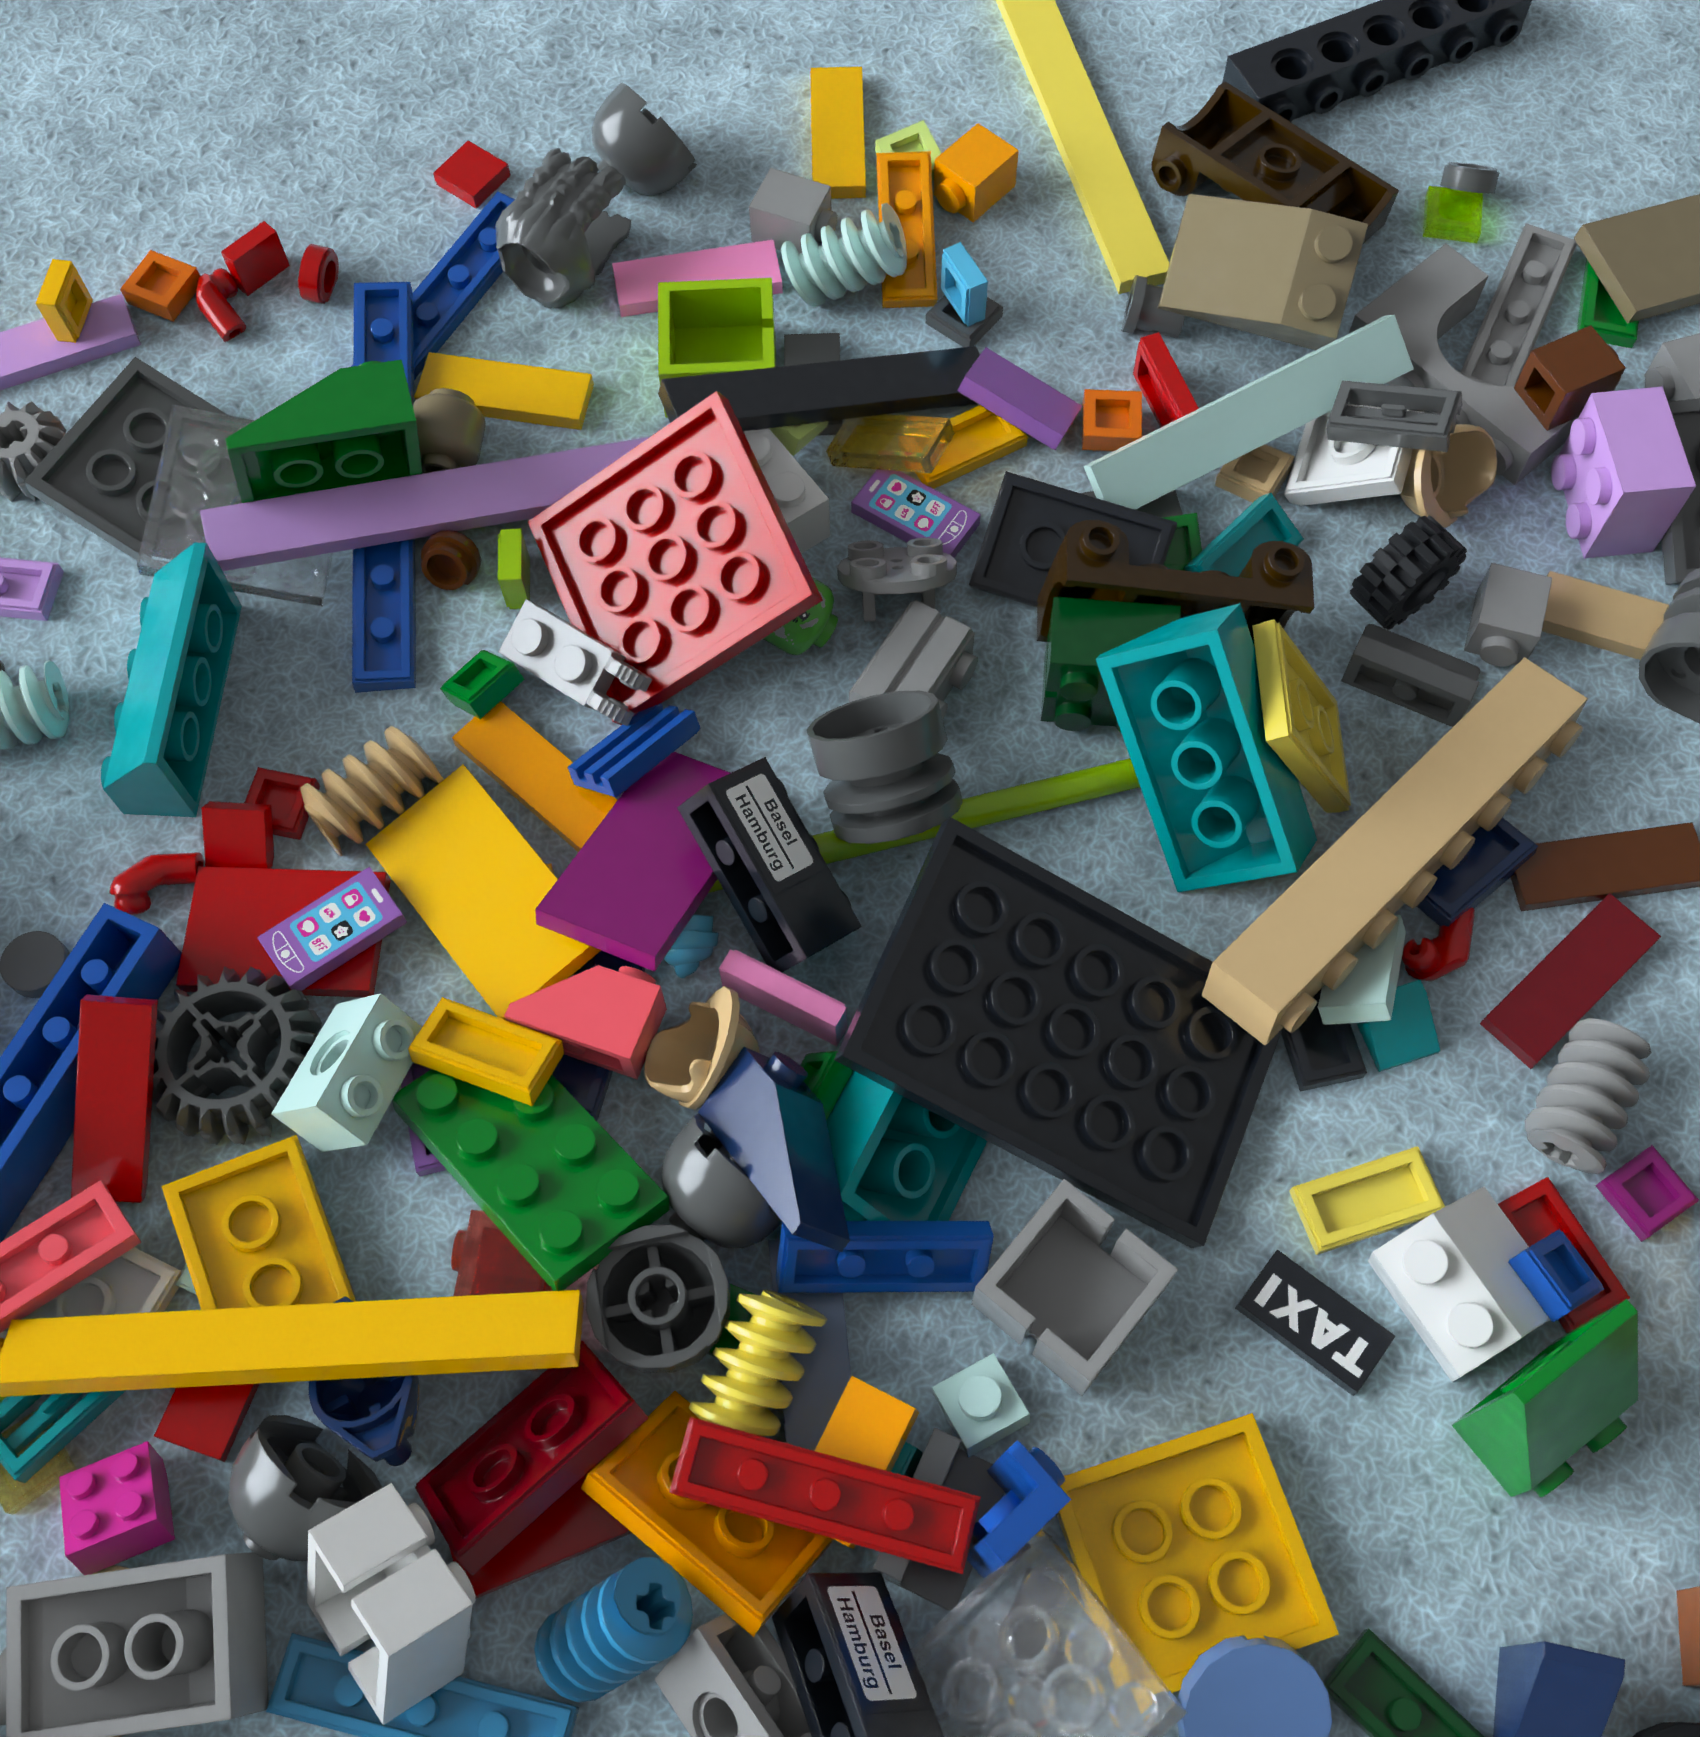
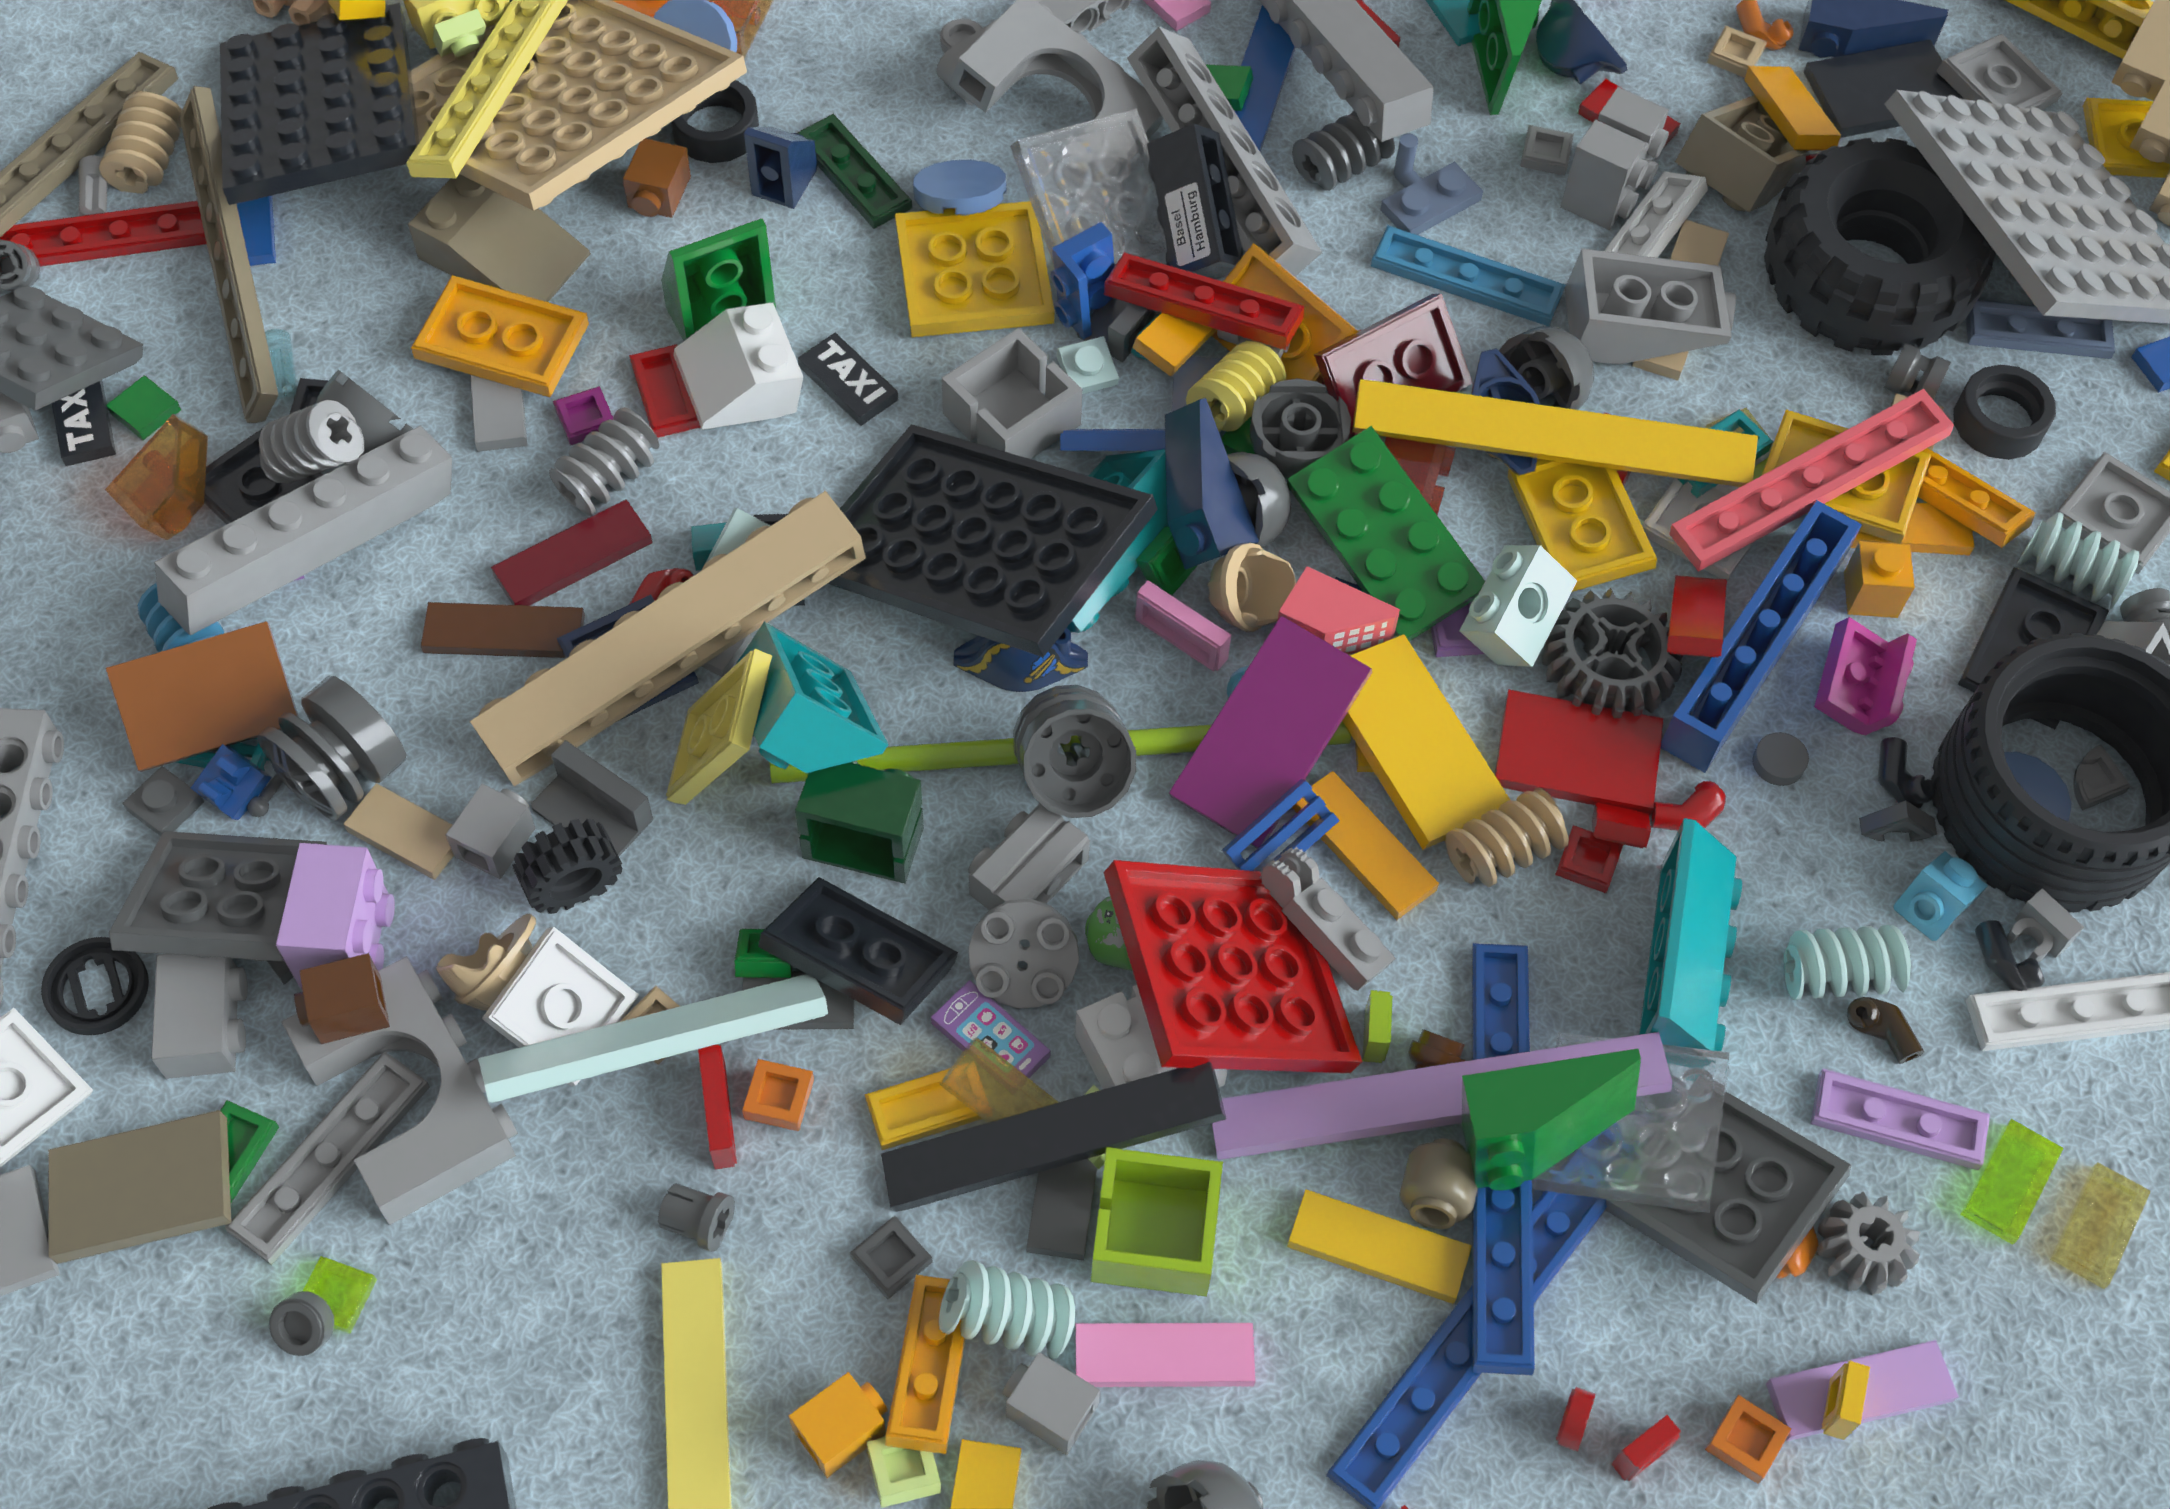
camera: 175 degrees left, 5 degrees down
dark pink piece [59,1441,175,1575] -> none
red arm [196,268,246,342] -> none
tile [257,866,407,991] -> none
white piece [307,1483,476,1725] -> none
yellow tile [408,997,564,1106] -> none
green tile [440,650,525,719] -> none
dark grey piece [496,148,631,308] -> none
dark azure piece [534,1557,693,1702] -> none
black brick [677,757,862,972] -> none
medium azure tile [941,242,988,326] -> none
medium lavender tile [957,347,1082,450] -> none
dark brown piece [1037,520,1315,647] -> none
dark brown piece [1151,81,1399,244] -> none
dark tan slope [1158,194,1368,350] -> none
teal tile [1184,493,1304,577] -> none
light yellow tile [1289,1146,1445,1255] -> none
dark grey tile [1326,381,1463,452] -> none
blue tile [1508,1229,1604,1322] -> none

